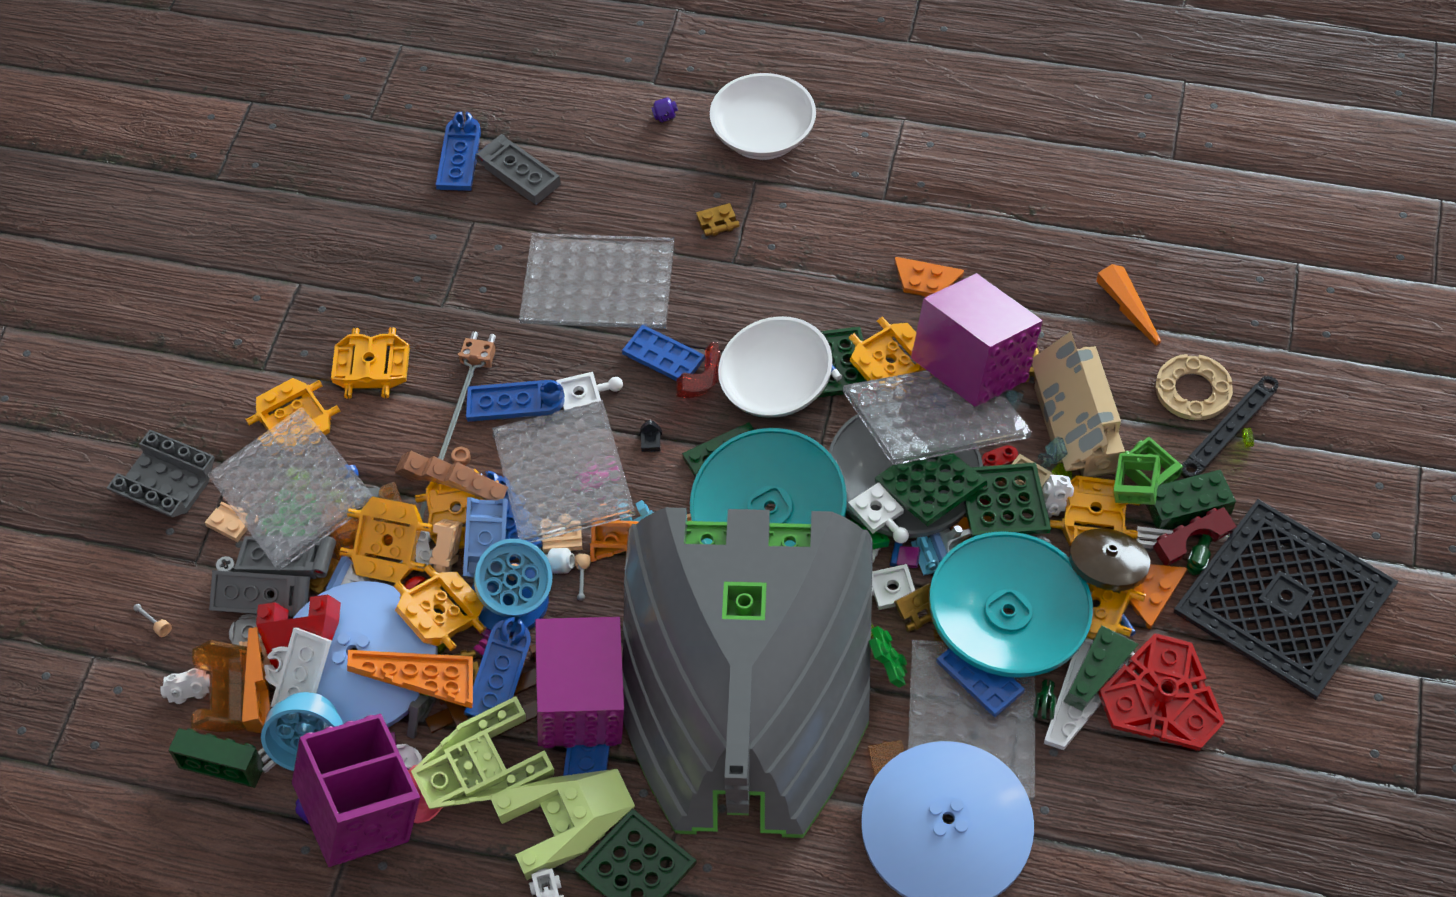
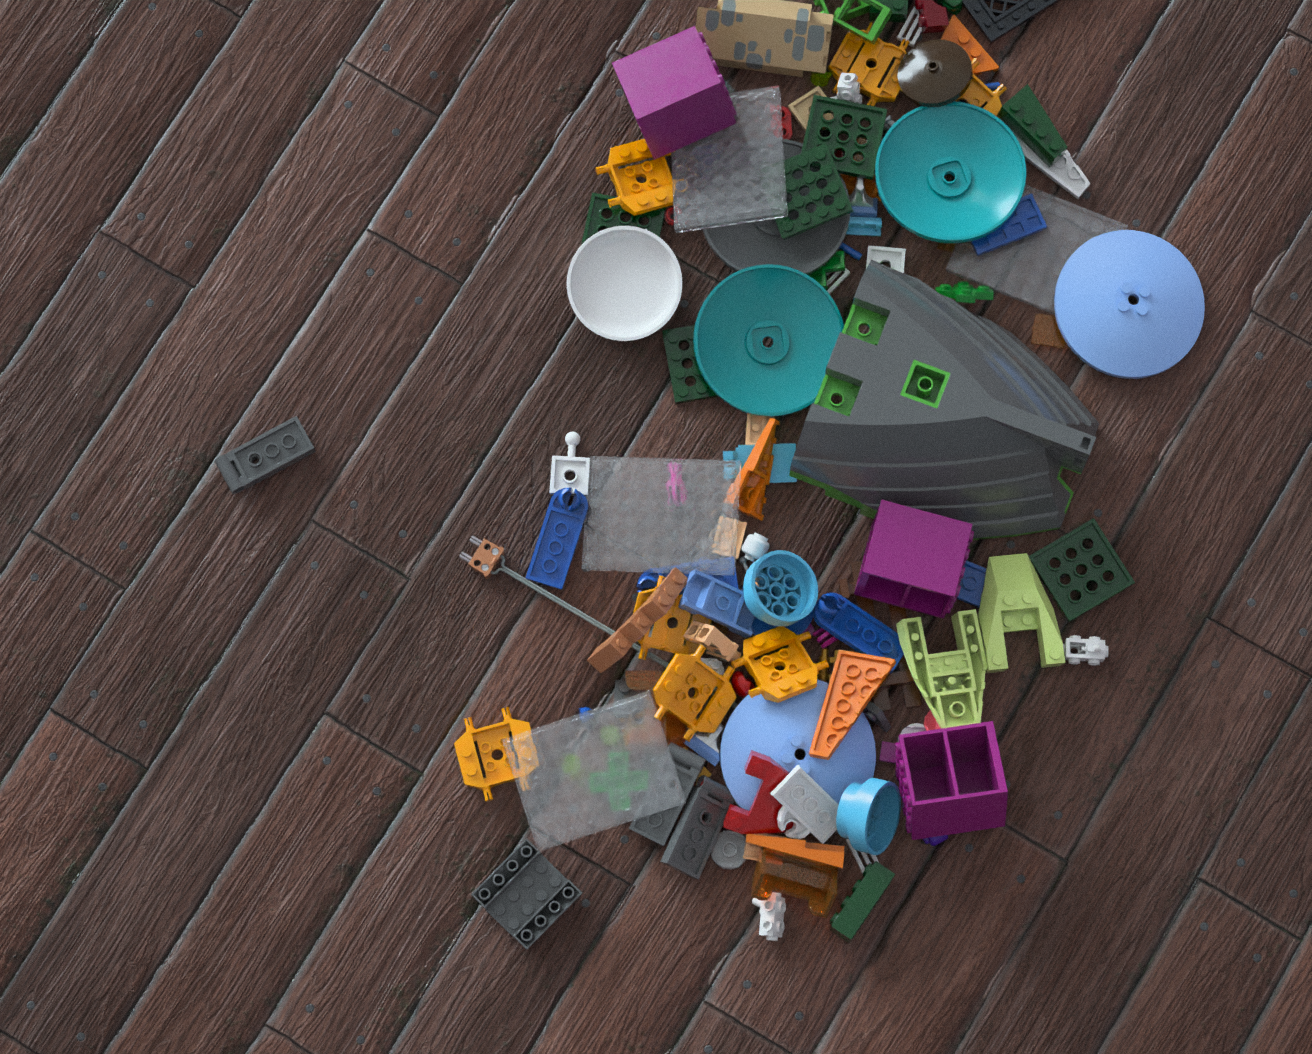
camera: 70 degrees left, 20 degrees up
light nougat hinge [133,604,172,637] -> none
light nougat plate [205,501,254,542] -> none
light grey bush [216,556,236,572] -> none
light orange piece [331,327,410,399] -> none
blue plate [436,112,481,191] -> none
nougat tile [451,447,471,465] -> none
clear plate [519,233,675,329] -> none
hinge [575,554,591,601] -> none
blue plate [622,324,705,385] -> none
black tile [639,420,662,452] -> none
dark purple head [651,97,678,122] -> none
clear red arch [676,342,721,398] -> none
pearl gold plate [696,203,740,237] -> none
white dish [710,73,816,160] -> none
white plate [848,483,909,543] -> none
pearl gold plate [894,583,933,632] -> none
orange wing [895,257,964,297] -> none
magenta tile [897,546,921,568] -> none
dark green arm [1033,679,1057,720] -> none
clear light blue plate [1037,437,1068,469] -> none
red plate [1098,633,1225,751] -> none

